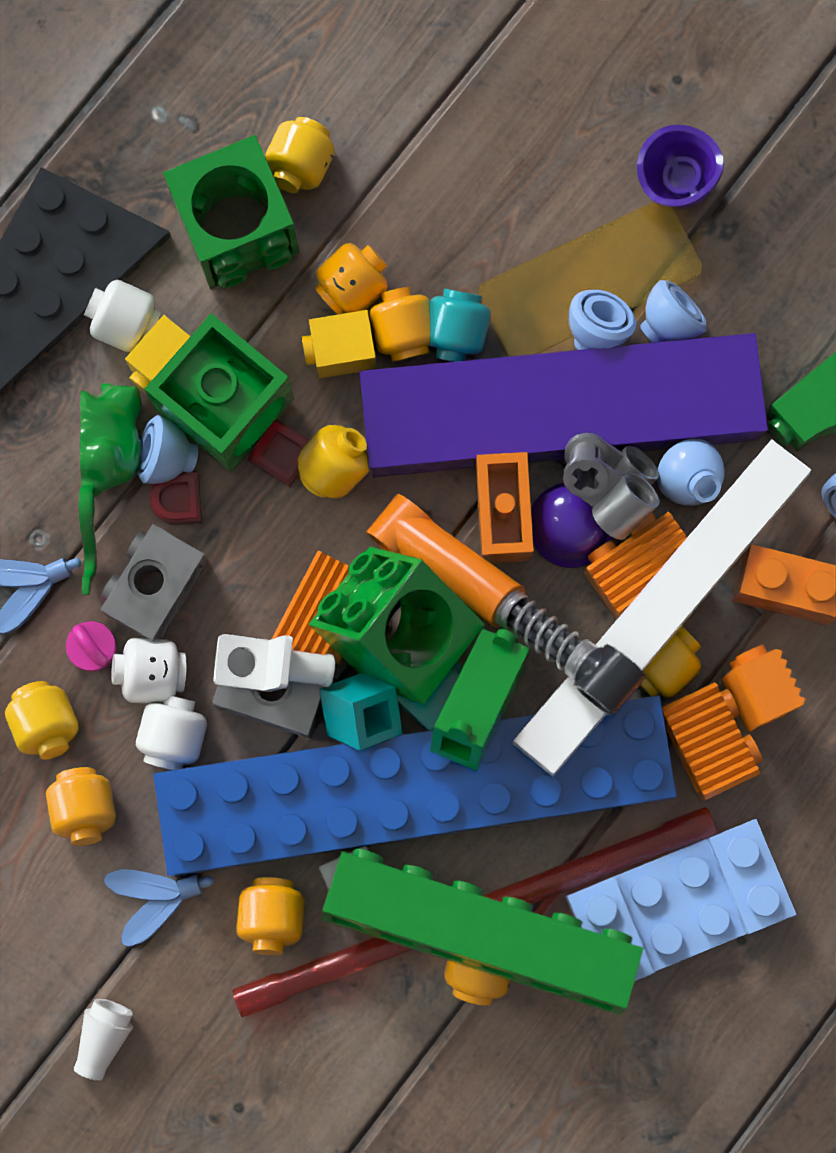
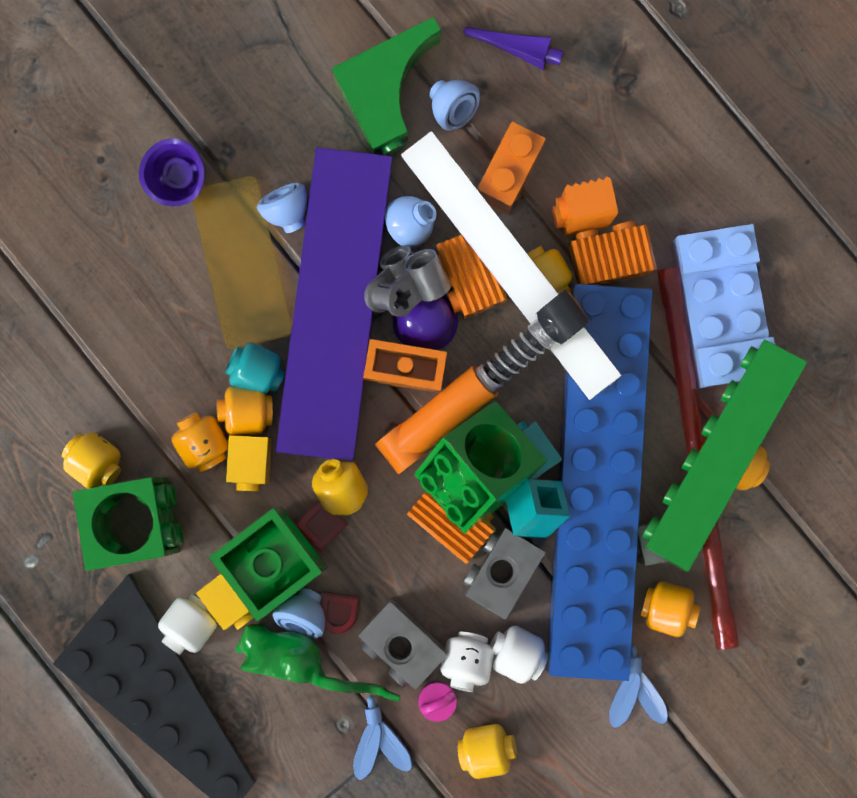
camera: 80 degrees left, 5 degrees up
light orange head [46,767,116,846] -> none
white cone [74,999,133,1080] -> none
white bracket [213,634,335,692] -> none
green brick [430,628,530,771] -> none
light blue brick [568,290,636,350] -> none

